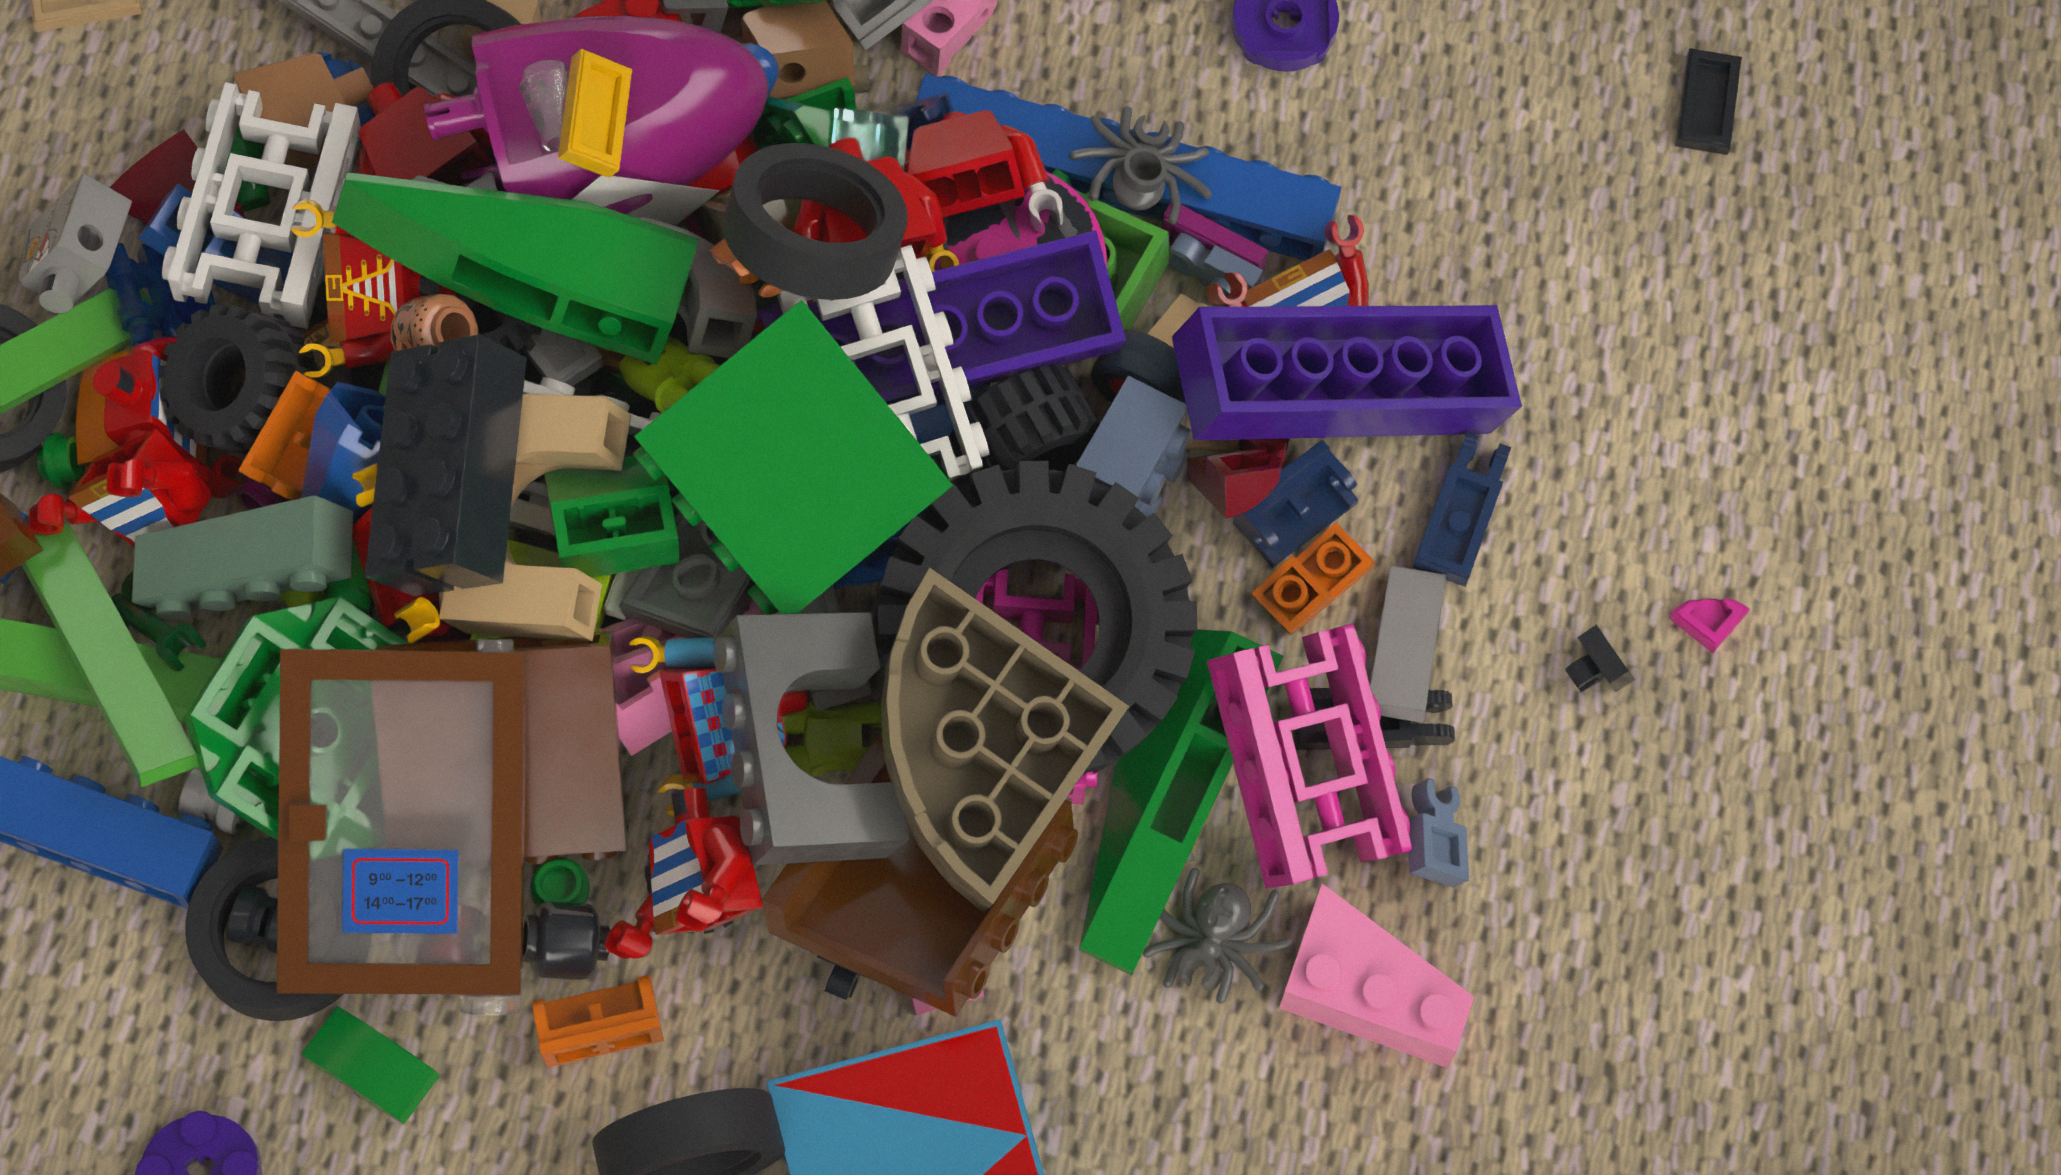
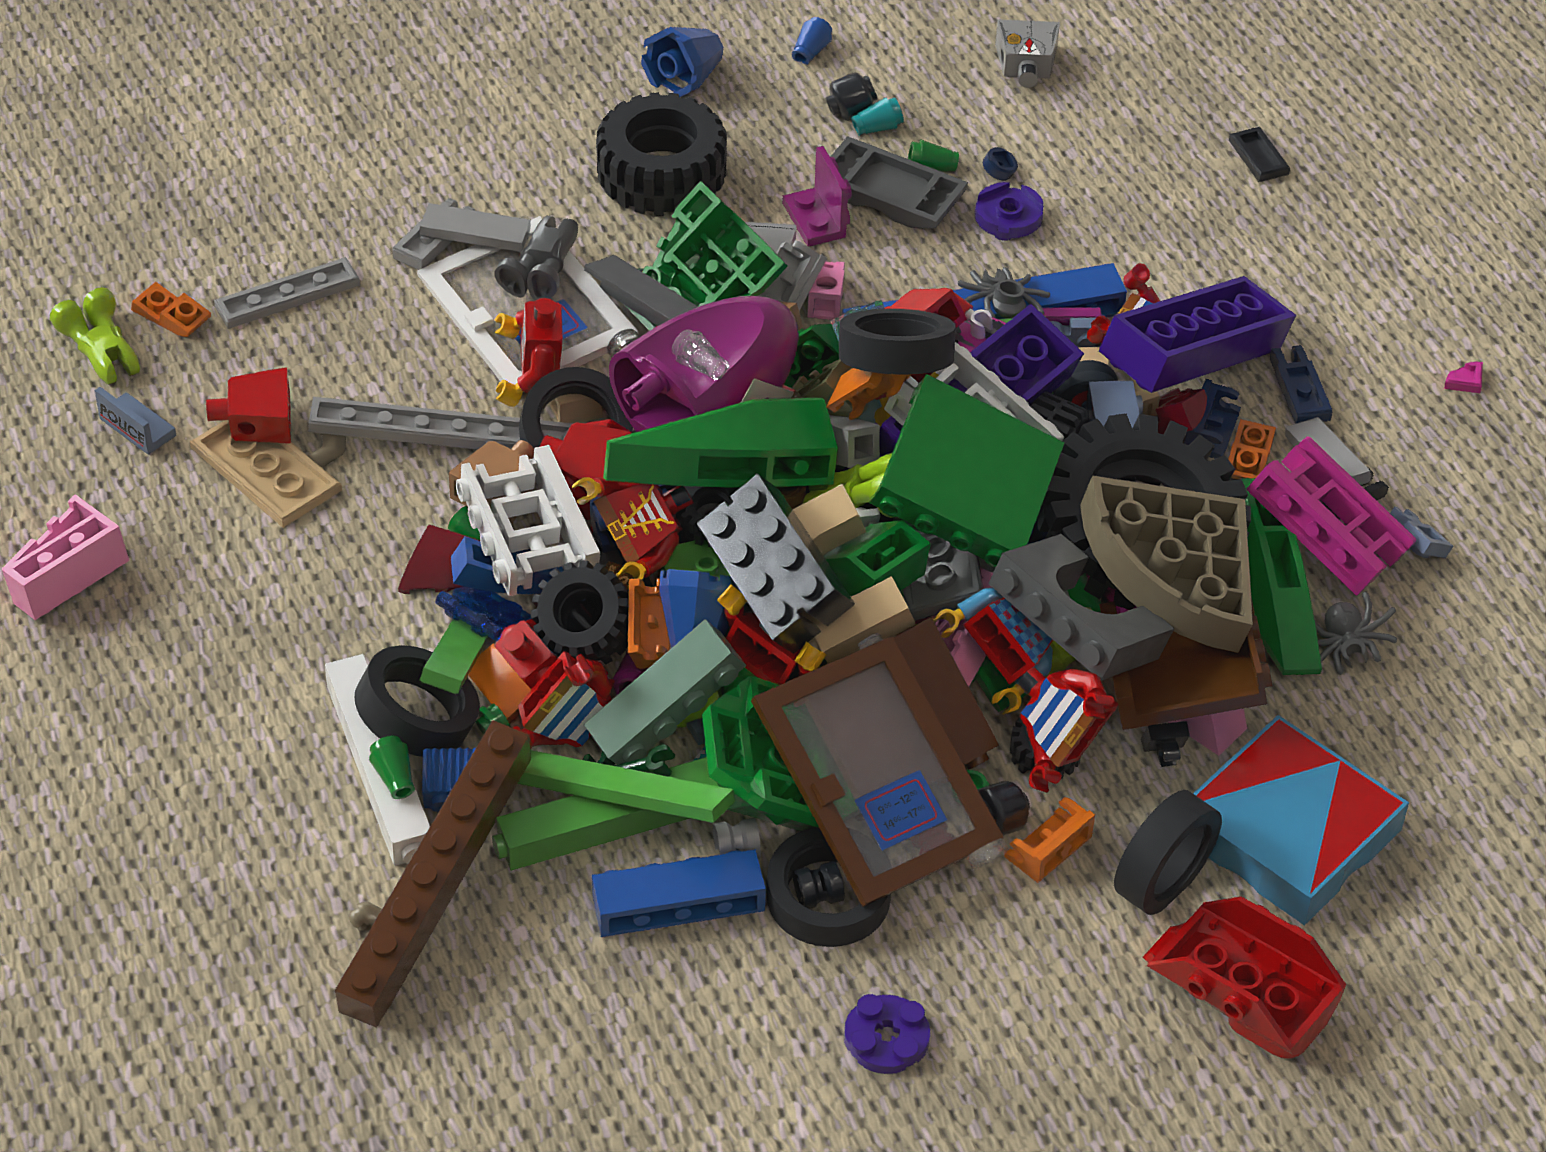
camera: 30 degrees left, 20 degrees down
light grey torso [18,173,132,314] -> none
green slope [301,1006,440,1125] -> none
nougat head [391,294,478,351] -> none
yellow tile [558,49,632,178] -> none
bright pink wedge [1279,884,1474,1068] -> none
black tile [1565,625,1635,692] -> none

